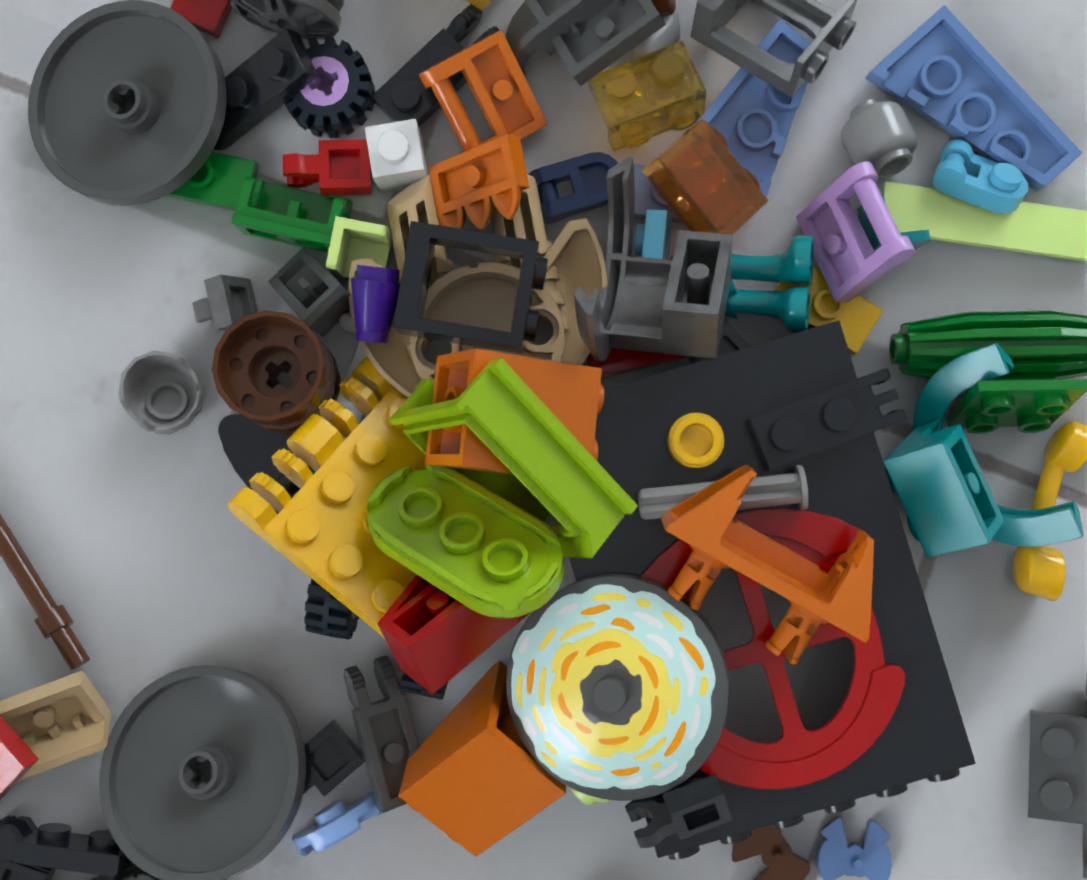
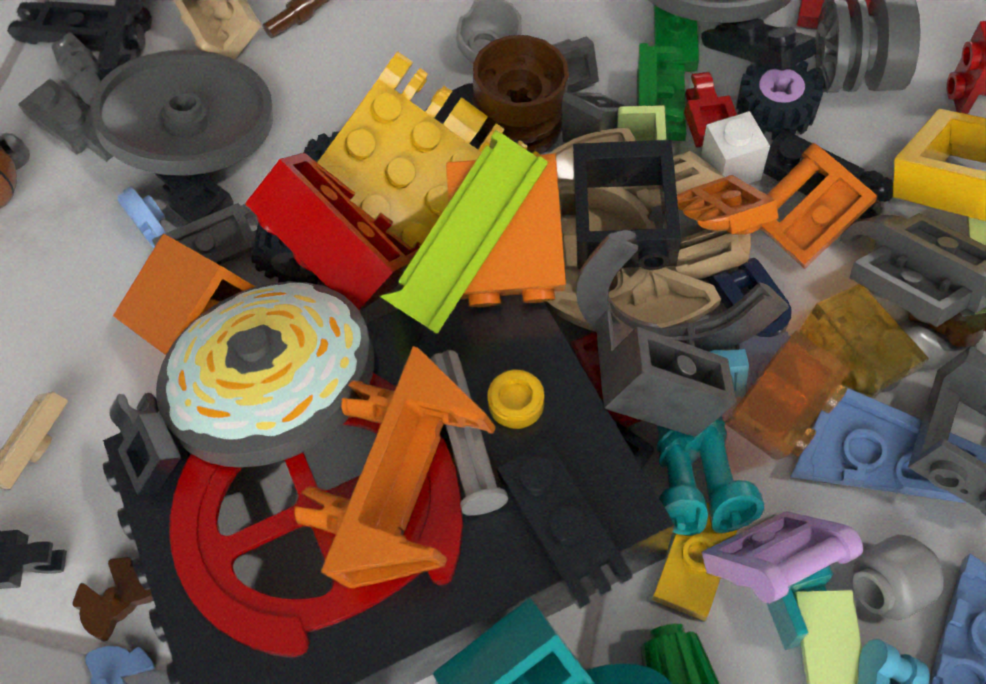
camera: 85 degrees right, 25 degrees down
dark purple cone [351,265,400,343] -> none
lime tile [367,465,564,618] -> none

